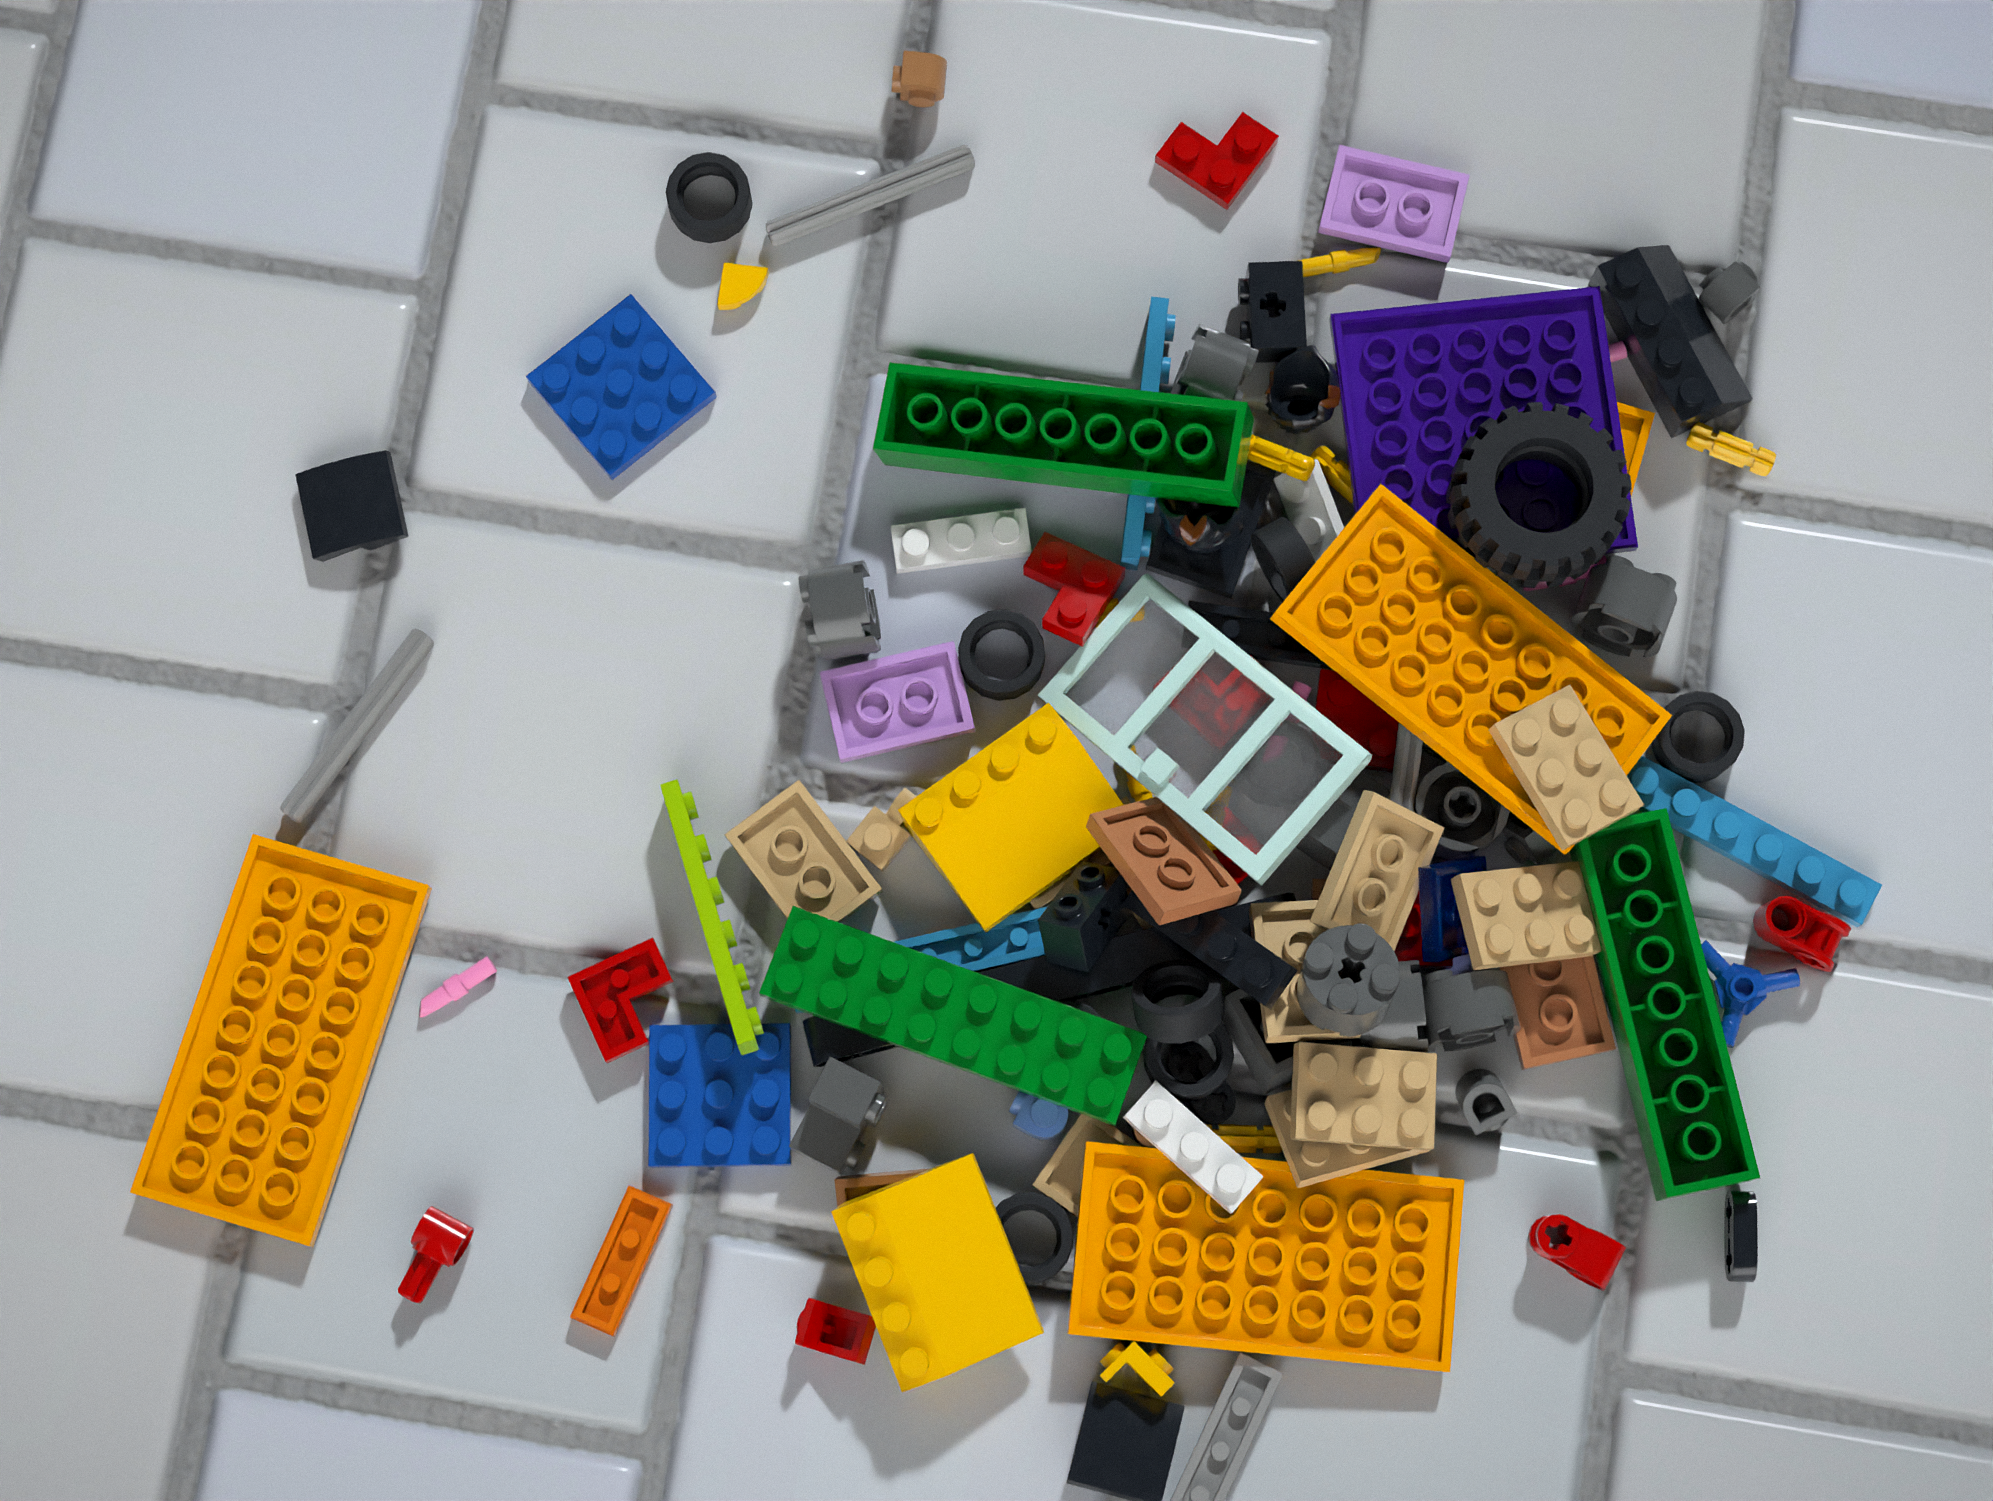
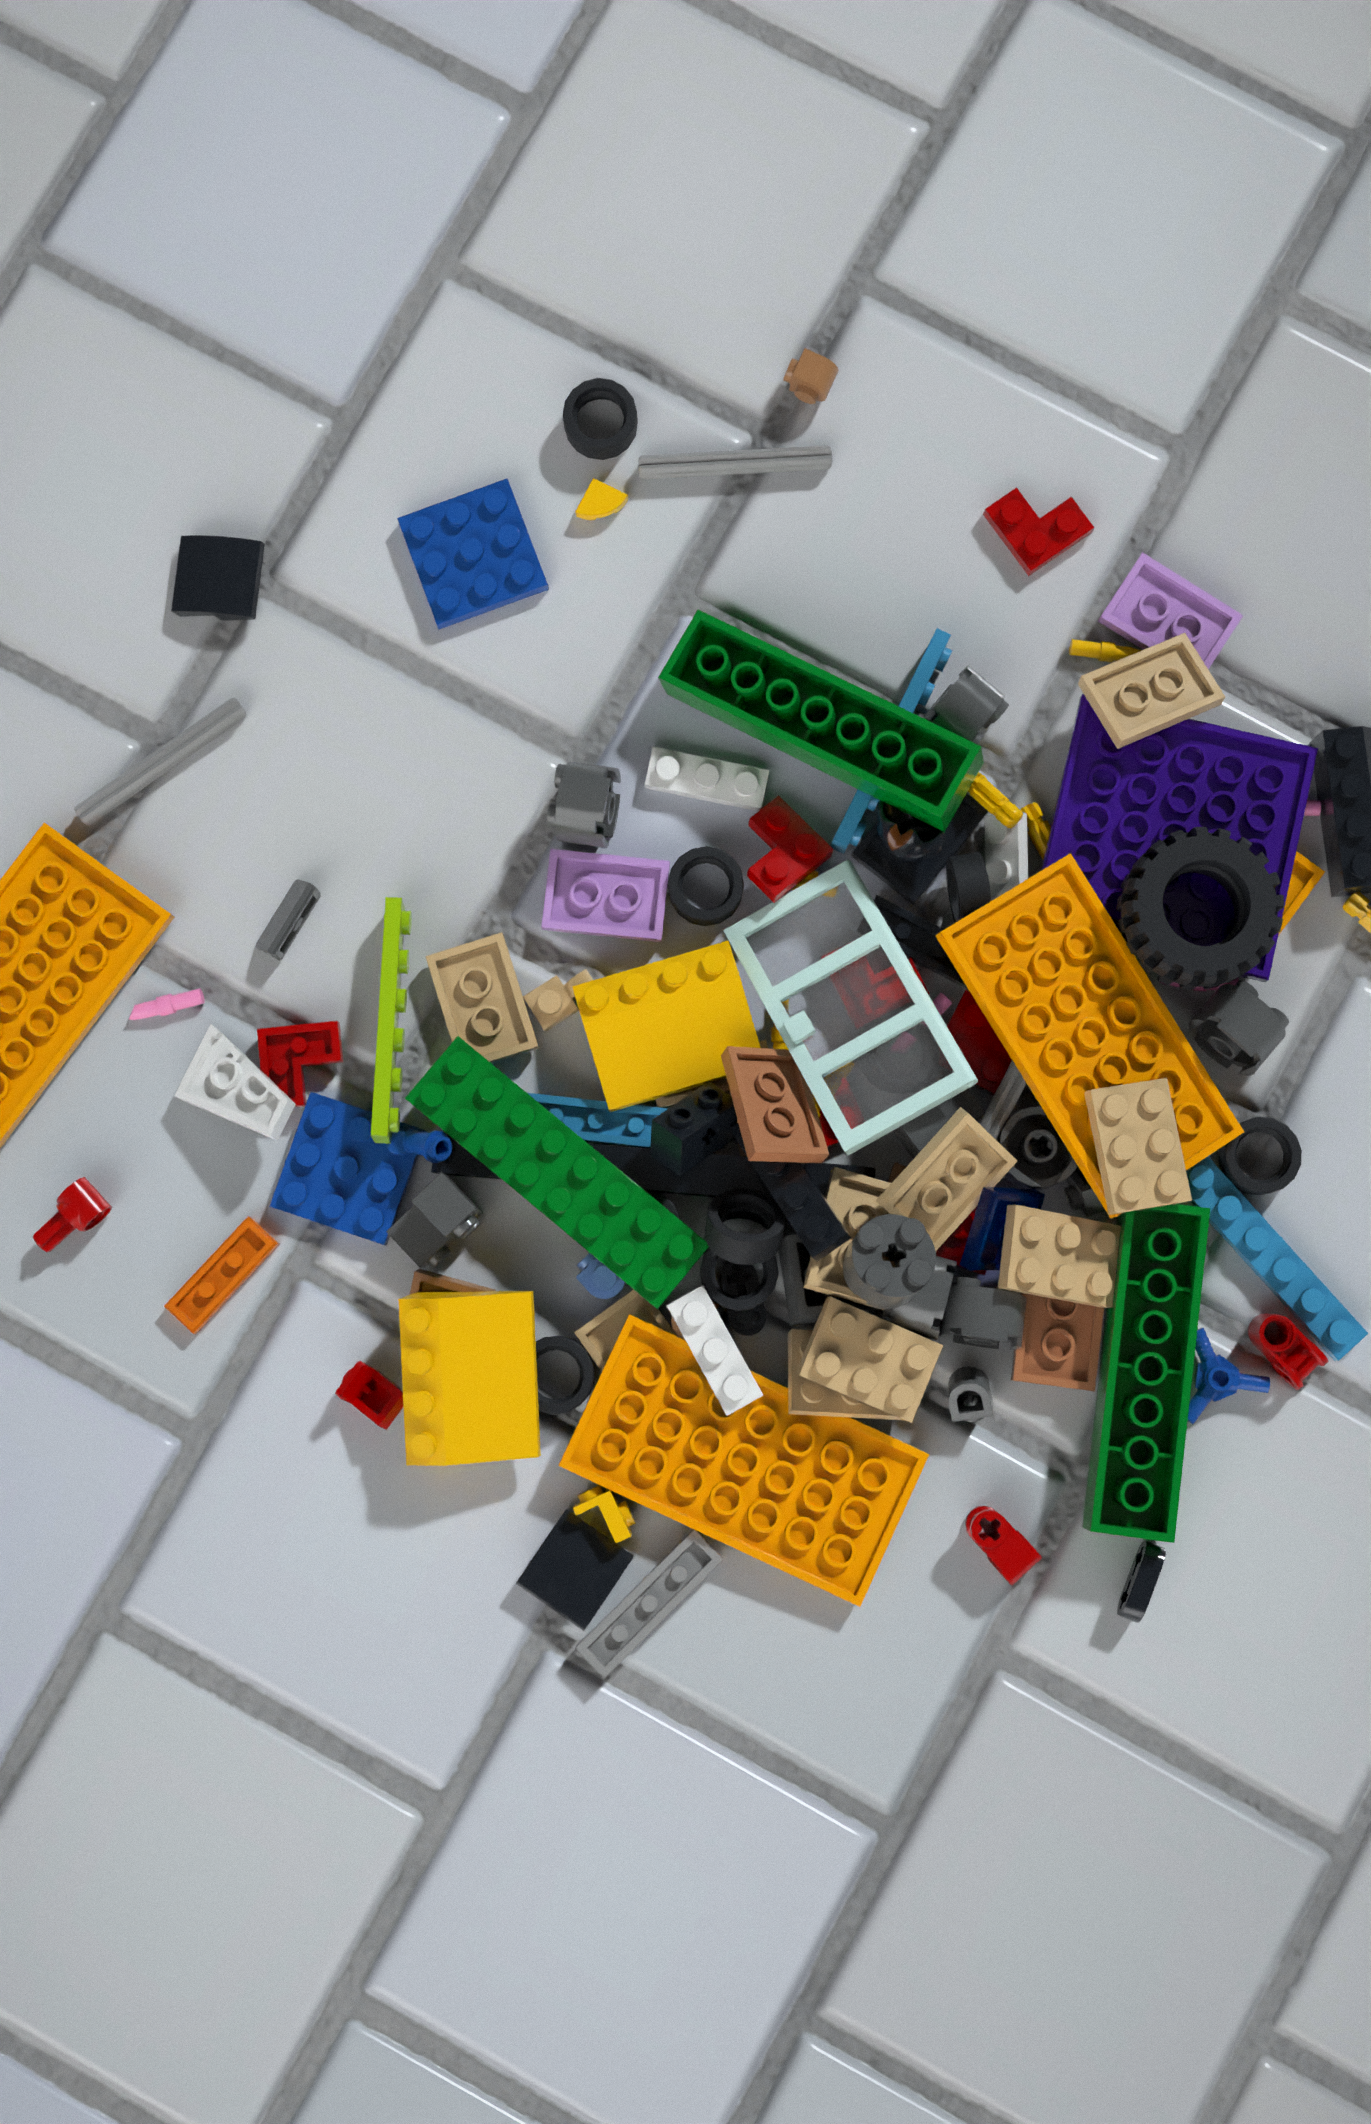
camera: 20 degrees right, 5 degrees up
yellow axle [1205,1124,1282,1153] -> none
black brick [1238,261,1307,363] -> none
black hair [1264,345,1341,435] -> none
none -> white wing [174,1024,296,1141]
none -> dark grey slope [256,879,321,961]
none -> blue pin [403,1128,452,1163]
none -> tan plate [1078,633,1225,749]

